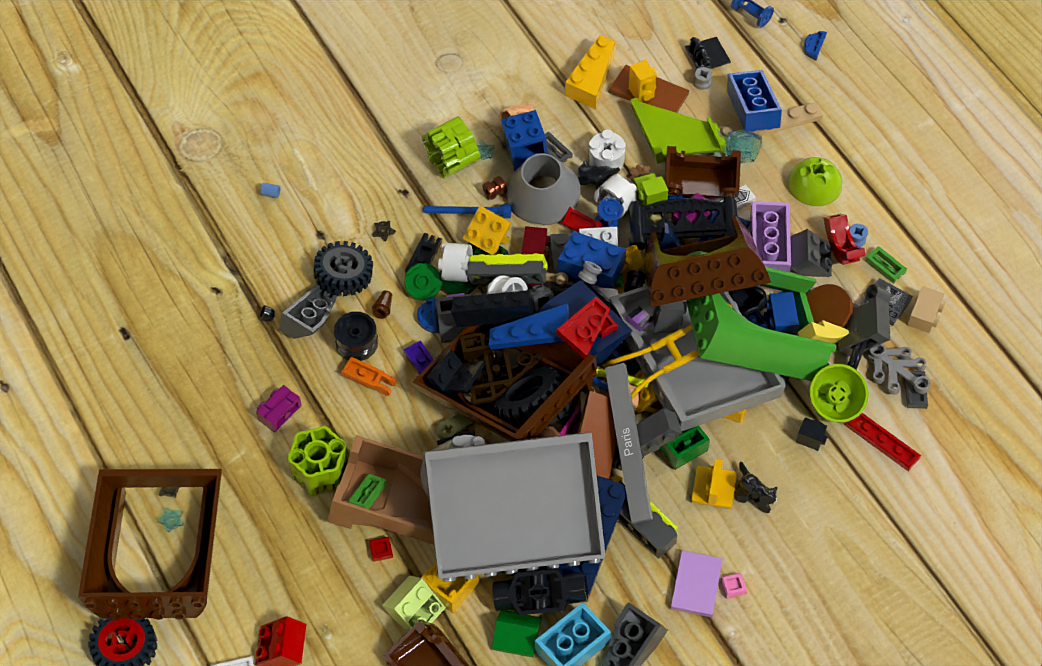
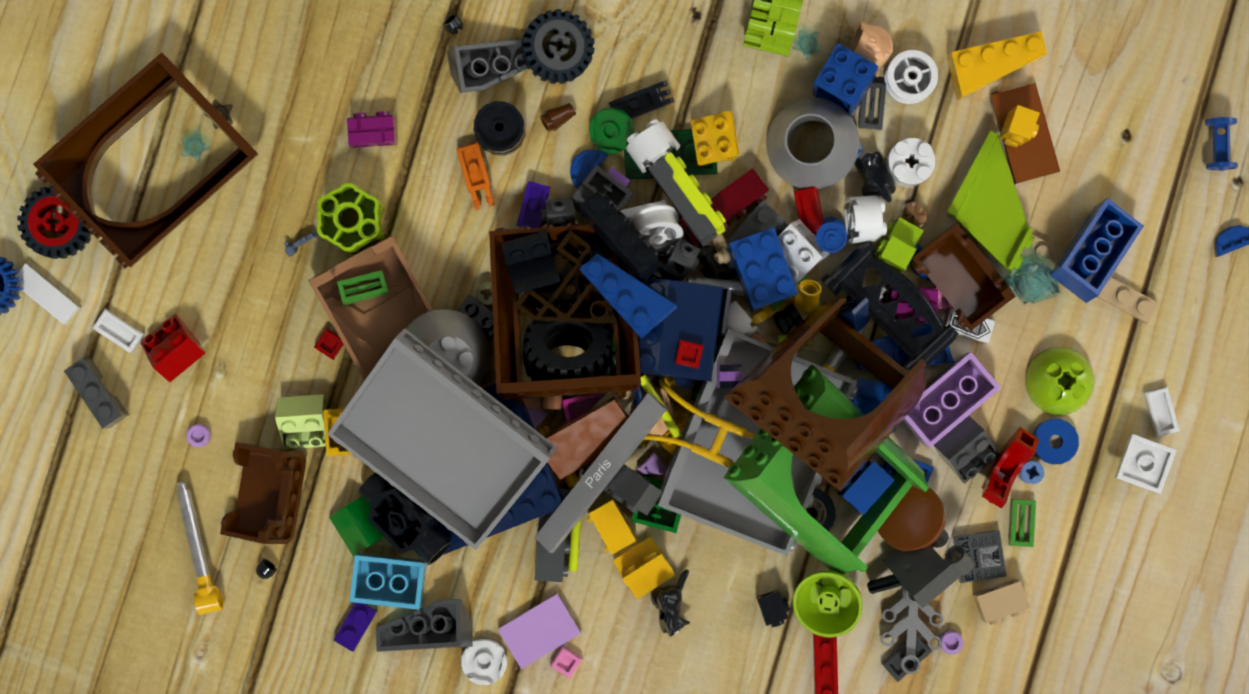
camera: 50 degrees right, 30 degrees up
clear smoke plate [372,221,396,241] -> none
blue piece [423,204,511,218] -> none
copper wheel [482,176,507,200] -> none
red wing [555,297,611,359] -> none
light grey wheel [578,261,602,284] -> none
black hinge [685,37,731,69] -> none
light grey wheel [694,67,712,90] -> none
light yellow slope [798,320,849,344] -> none
none -> sand blue piece [284,232,319,257]
none -> white tile [461,638,507,685]
none -> dark grey brick [541,199,575,227]
none -> yellow container [587,498,636,555]
none -> white wheel [884,50,938,104]
none -> lavender tile [940,630,963,654]
none -> blue tile [1033,419,1079,465]
none -> white tile [1114,434,1177,494]
none -> white tile [1143,386,1180,437]

